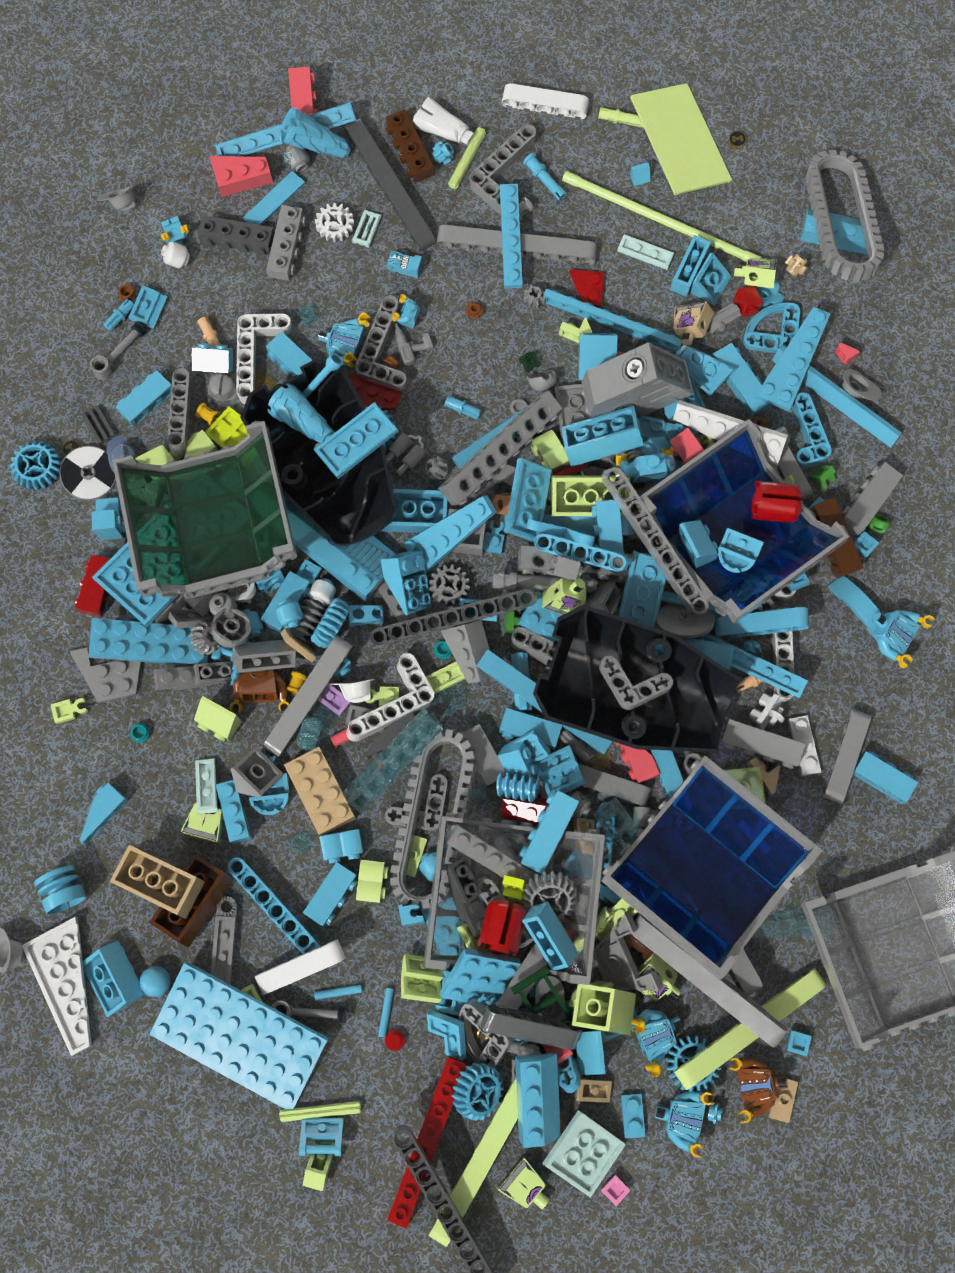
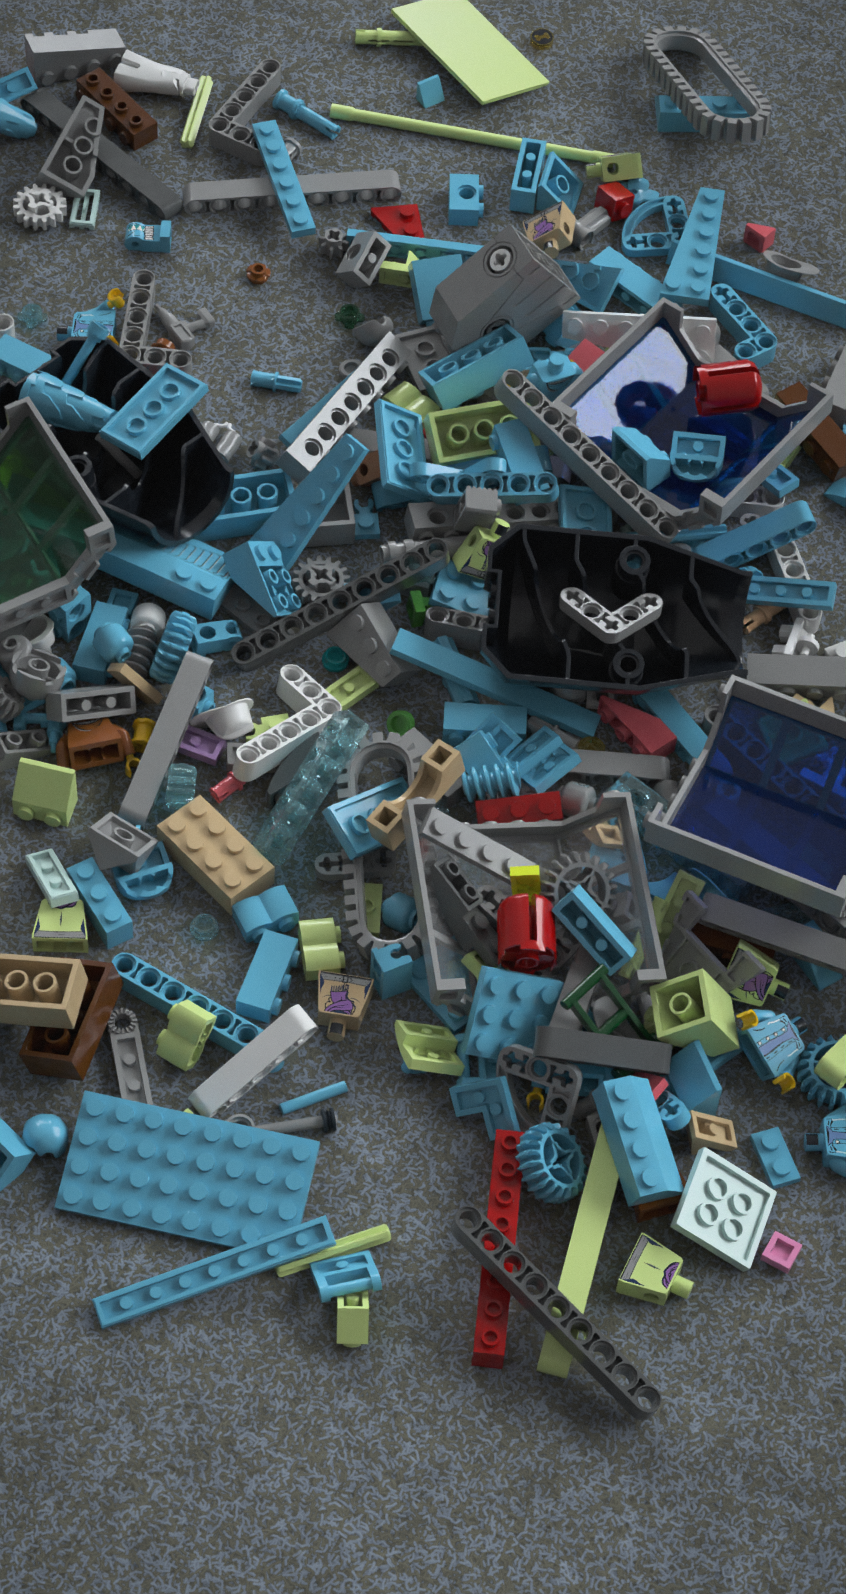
camera: 20 degrees left, 20 degrees down
medium azure piece [378,988,394,1037] -> none
red plate [385,1030,405,1051] -> none
medium azure piece [392,294,420,328] -> none
medium azure gear [432,141,454,165] -> none
white beam [502,84,589,119] -> none
medium azure brick [518,789,579,874] -> none
light aqua tile [617,234,674,270] -> none
tan gear [785,253,809,276] -> none
bright green tile [809,465,836,489] -> none
none -> light grey wedge [24,28,126,87]
none -> light grey wedge [34,95,105,198]
none -> medium azure tile [92,1215,336,1330]
none -> yellowish green brick [156,999,217,1071]
none -> torso [318,970,374,1042]
none -> medium azure tile [322,776,409,861]
none -> light grey brick [335,230,392,288]
none -> tan arch [366,739,465,851]
none -> bright green tile [387,710,415,736]
none -> medium azure brick [448,174,484,226]

